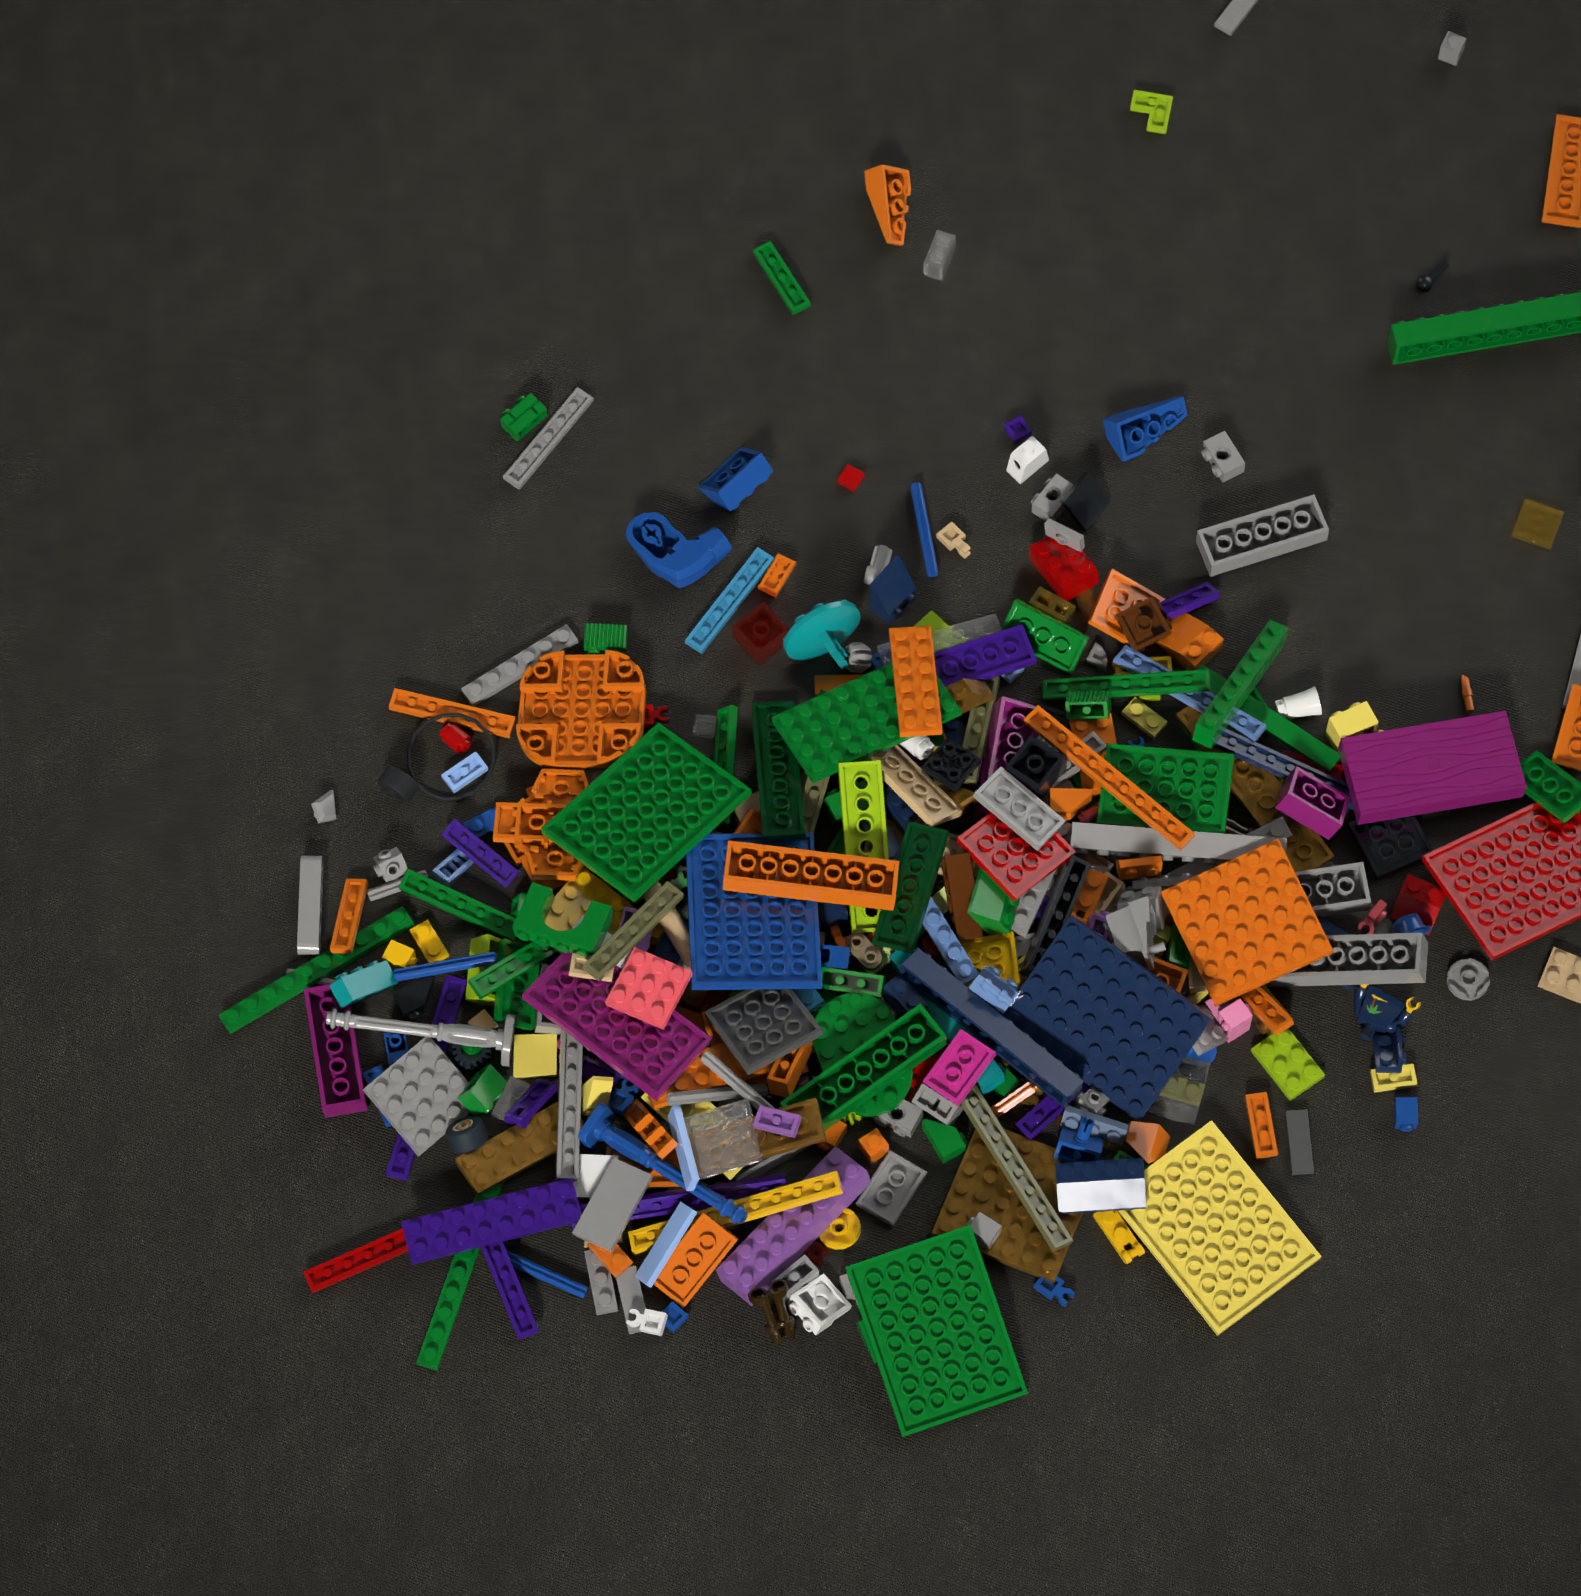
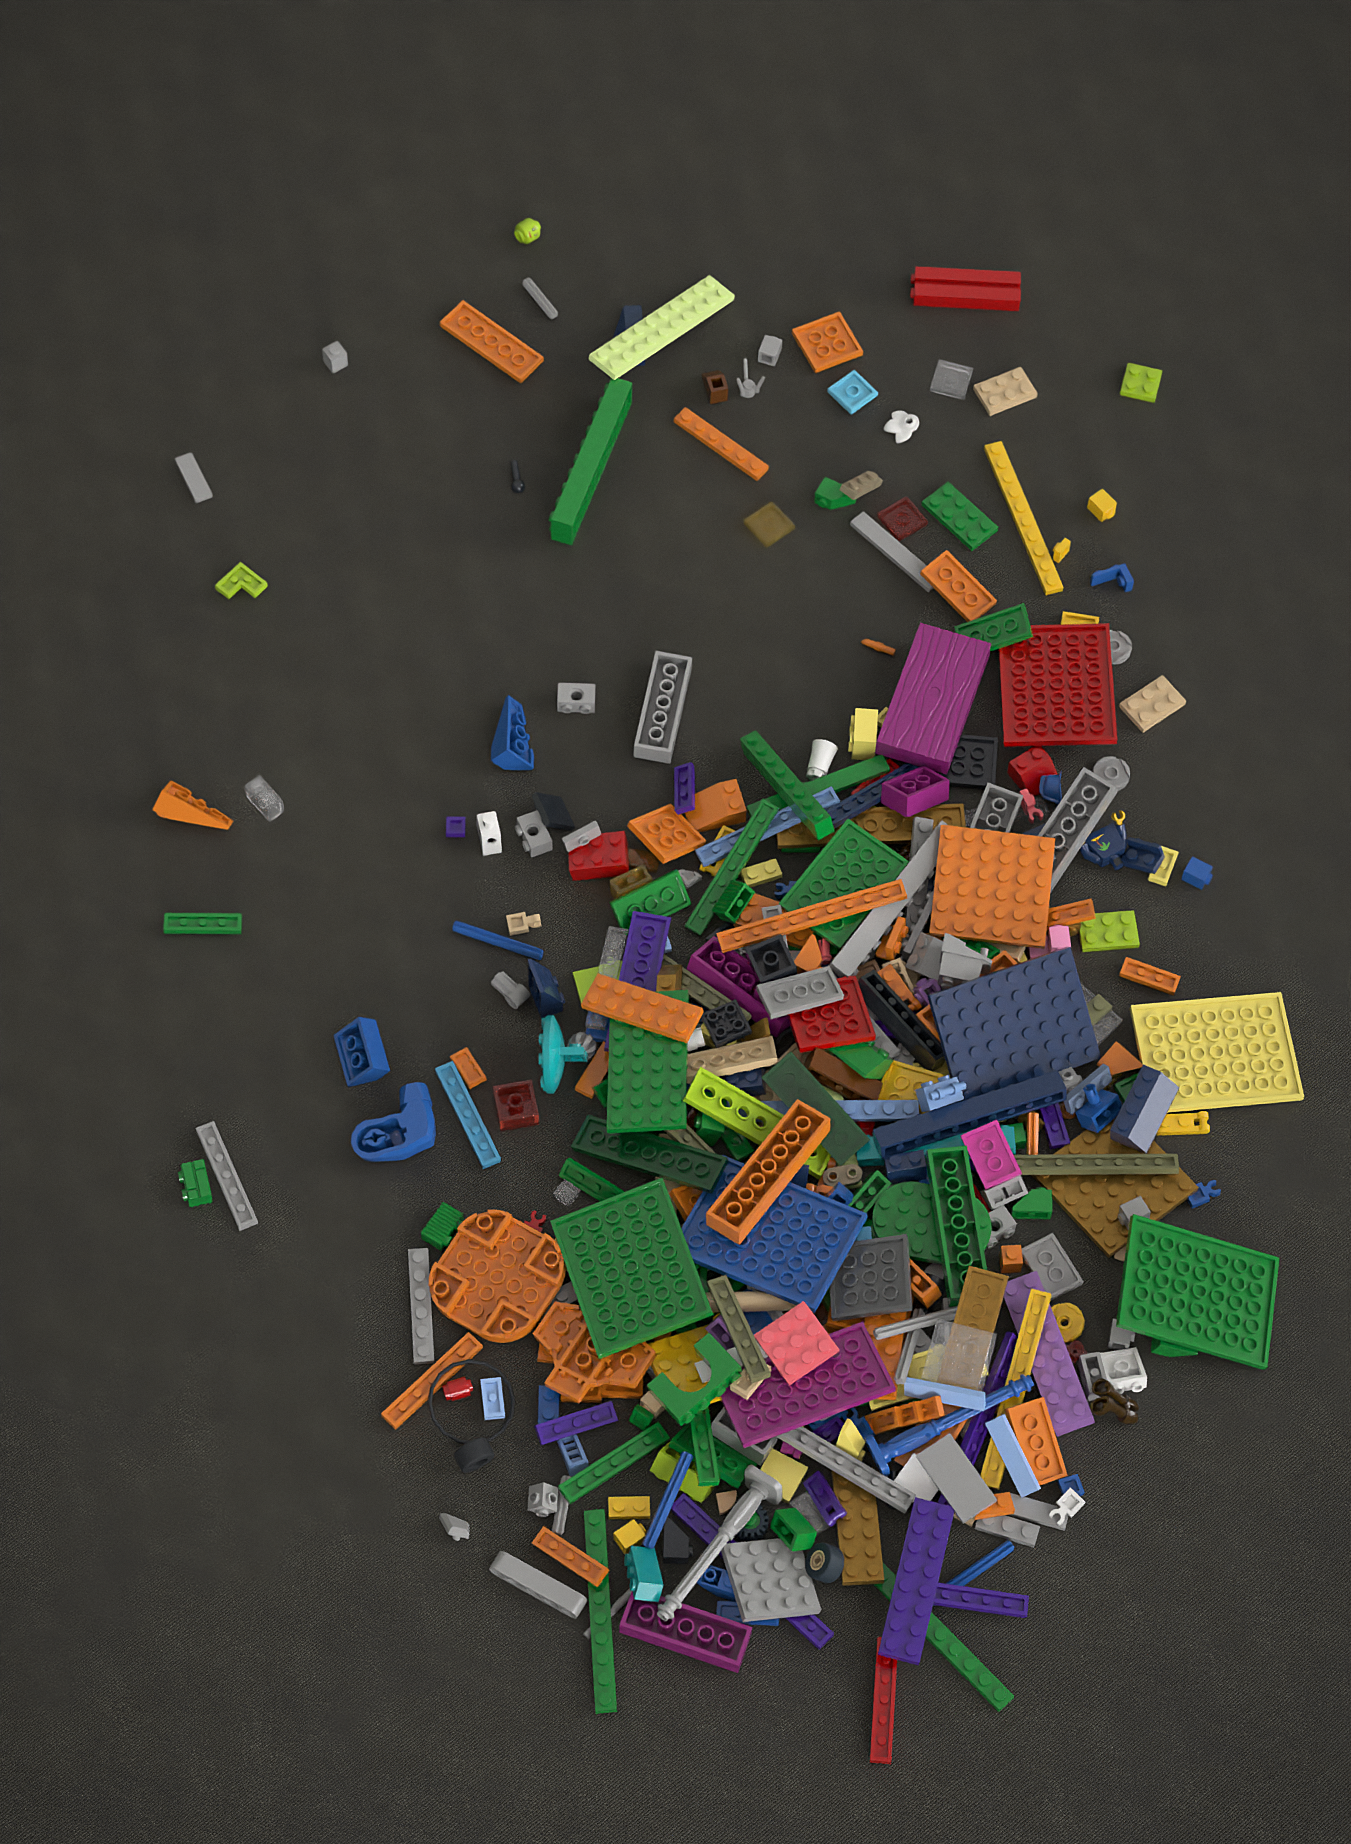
camera: 65 degrees left, 5 degrees down
medium lavender plate [753,1105,802,1138] -> none
red tile [837,464,865,492] -> none
reddish brown plate [1115,596,1172,653] -> none
dark grey tile [1285,1109,1314,1175] -> none

